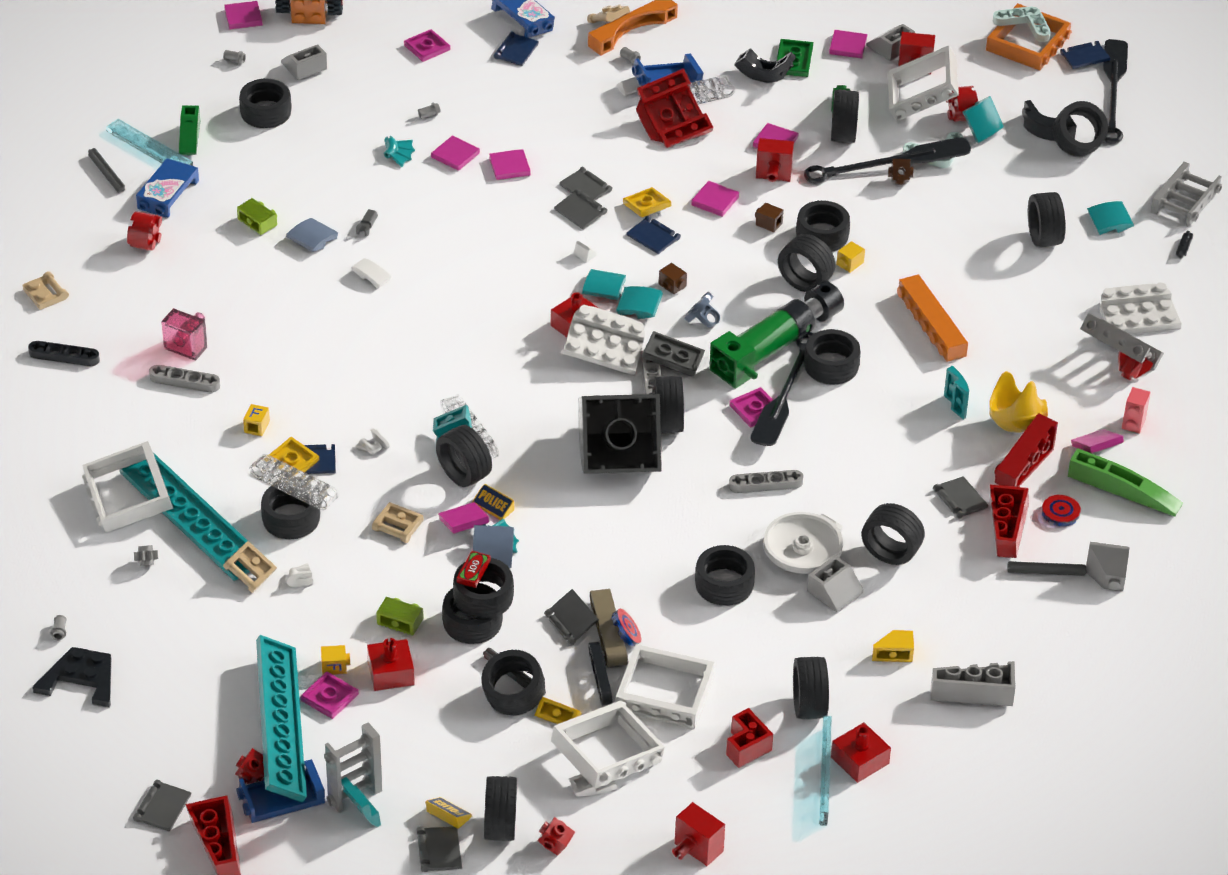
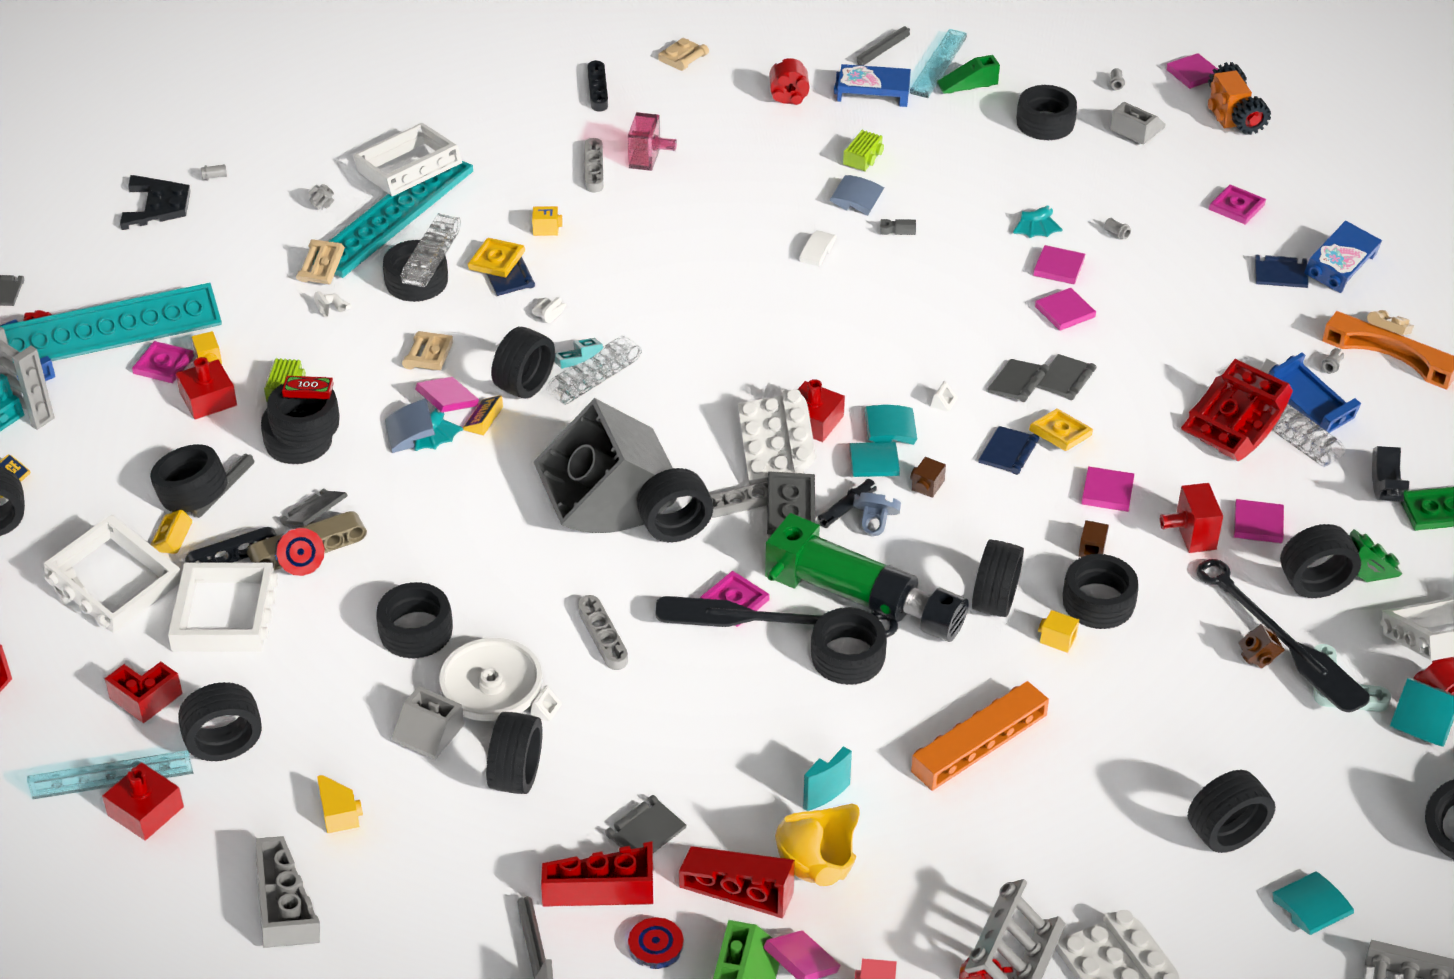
camera: 75 degrees right, 0 degrees up
none -> black pin [817,478,877,528]

